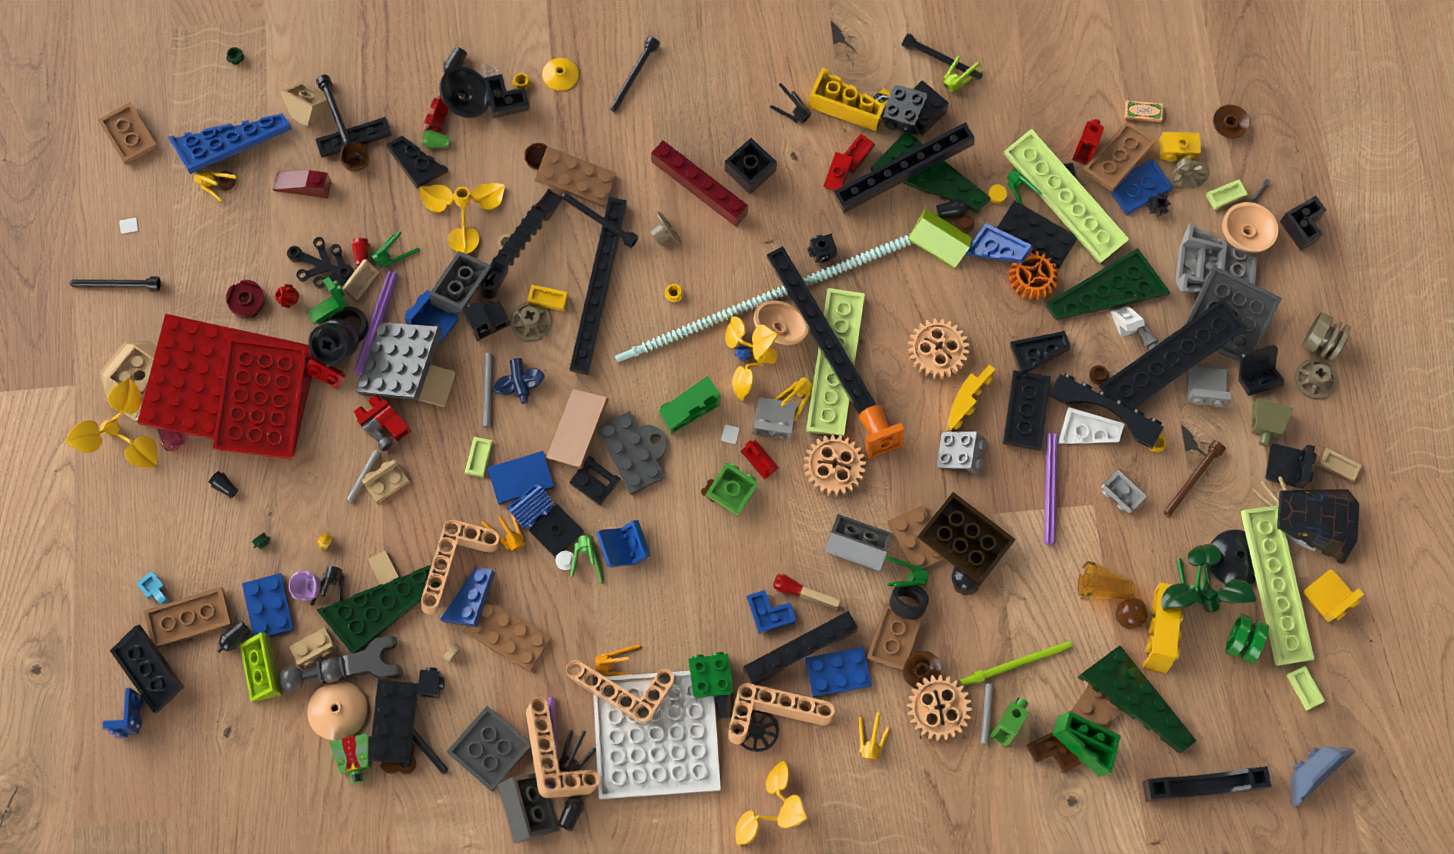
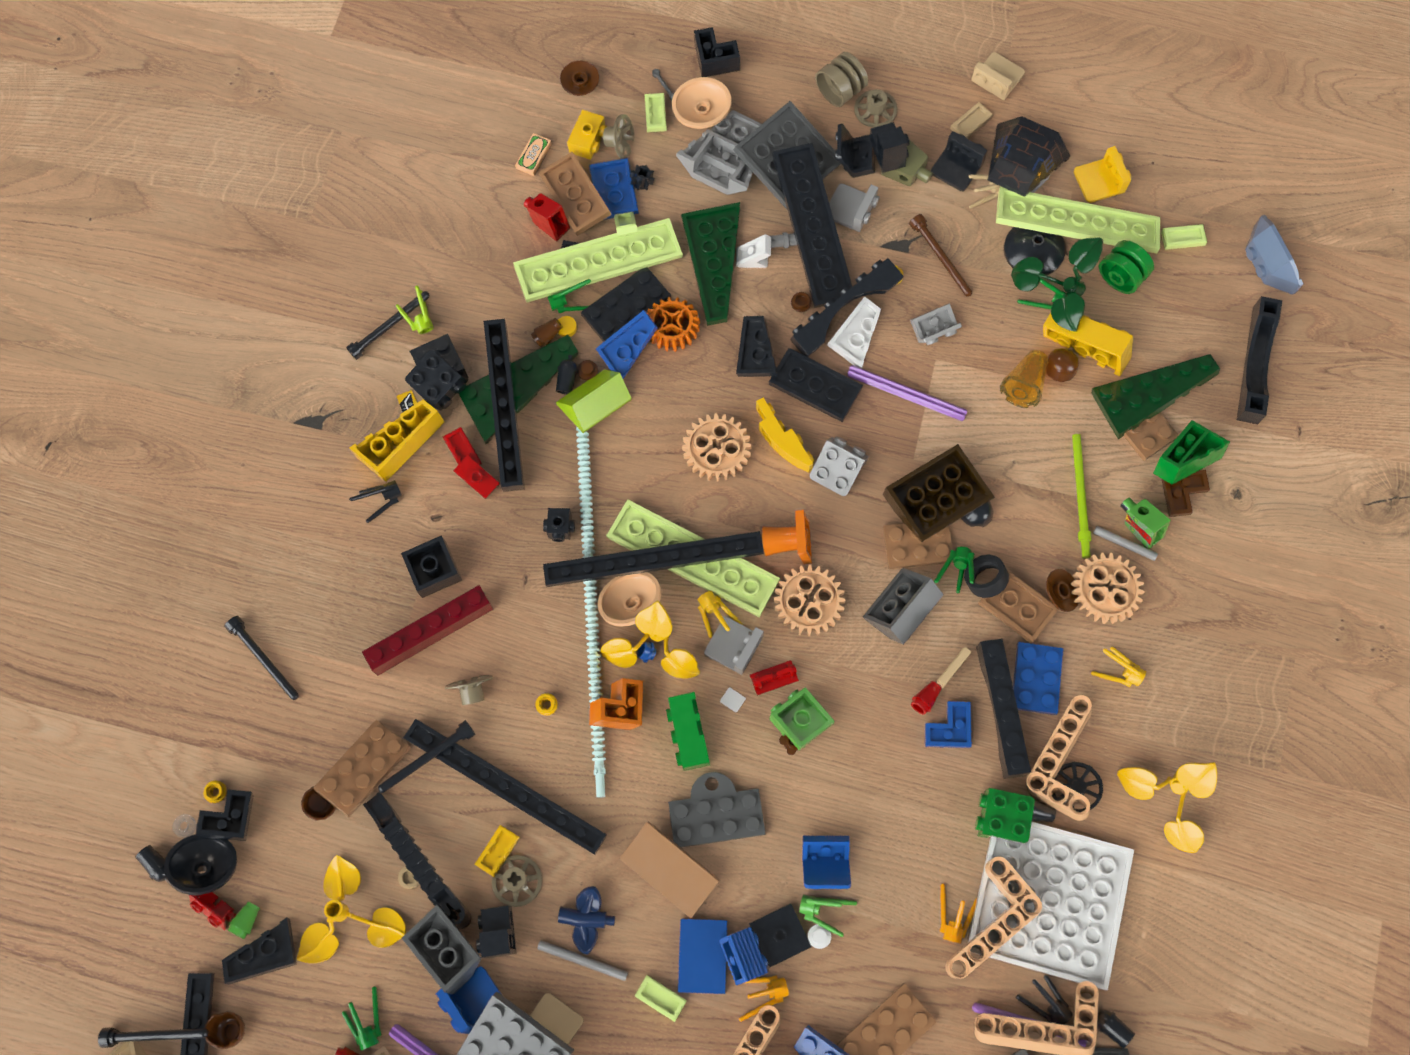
camera: 65 degrees left, 0 degrees up
yellow dish [543,58,579,91] -> none
black plate [569,456,621,506] -> none
none -> reddish brown cone [531,318,563,347]
none -> orange brick [589,678,643,730]
none -> yellowish green tile [614,211,638,235]
none -> black brick [870,122,910,173]
none -> tan bracket [971,52,1025,100]

